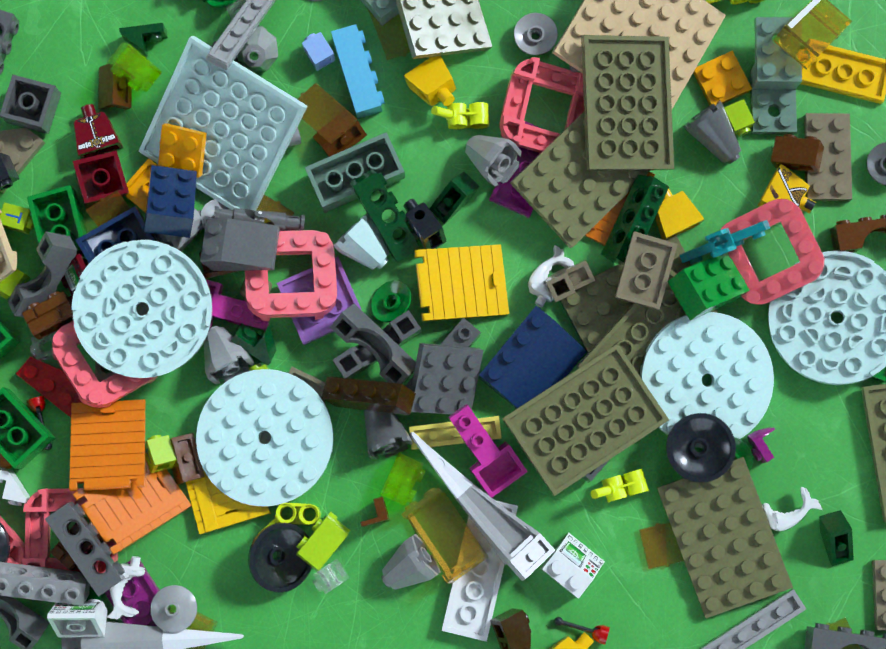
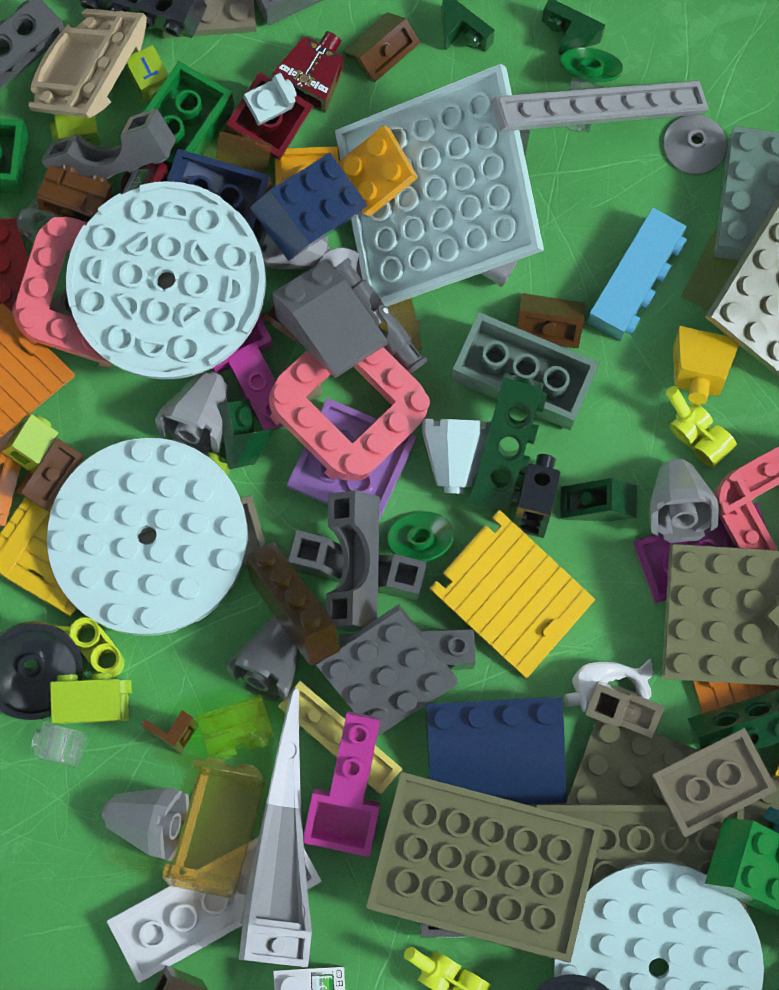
camera: 45 degrees right, 5 degrees down
clear neon green brick [107,42,162,92] -> none
light grey cone [237,26,278,72] -> none
clear orange piece [297,83,358,144] -> none
light blue brick [302,32,335,71] -> none
none -> light aqua bracket [243,73,296,126]

